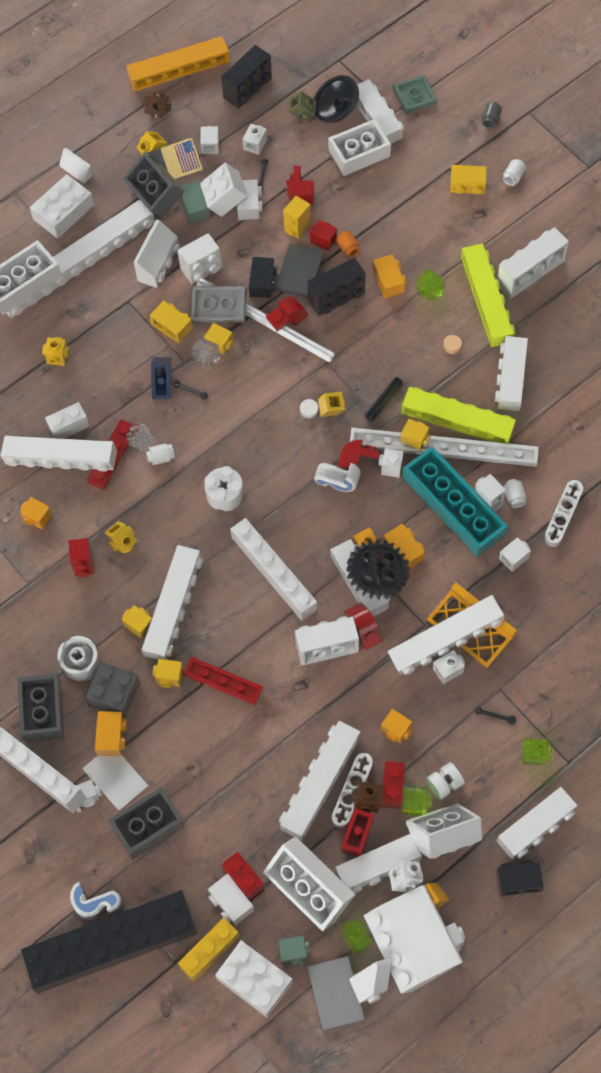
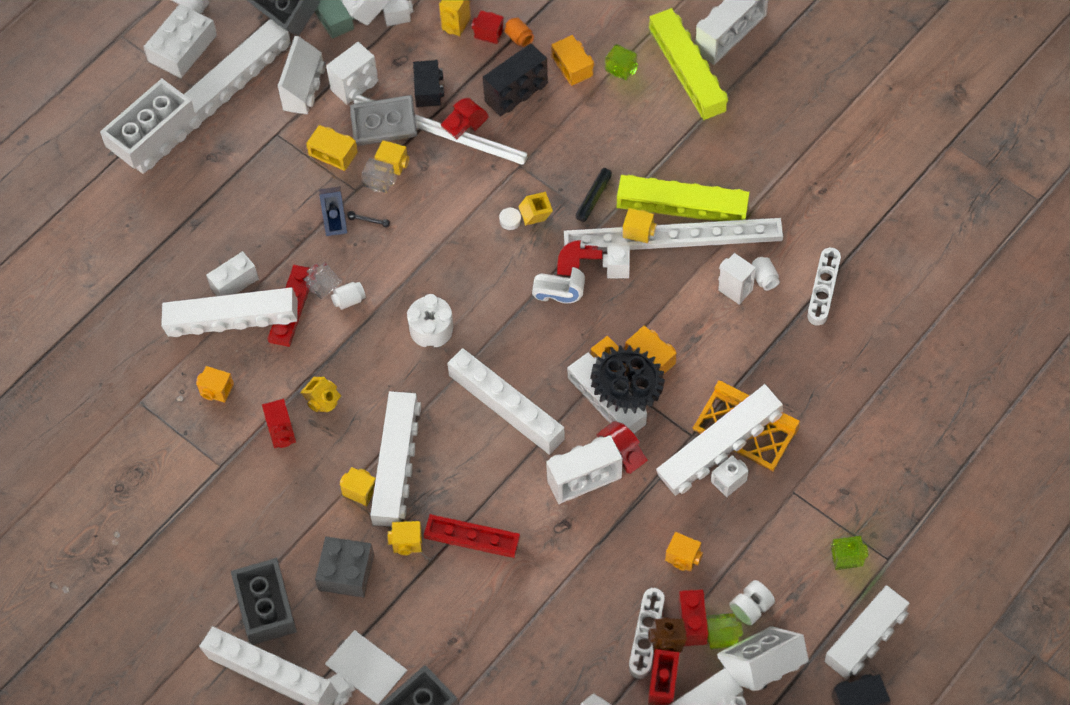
camera: 10 degrees left, 5 degrees down
yellow brick [42,337,70,366] -> none
white brick [57,636,100,681] -> none
light orange brick [95,711,127,756] -> none
dark grey tile [275,243,324,298] -> none
white brick [279,721,360,841] -> none
teal brick [402,446,508,558] -> none
light nougat tile [443,335,462,354] -> none
black hinge [475,707,516,725] -> none
white brick [495,336,528,411] -> none
white brick [499,537,531,572] -> none

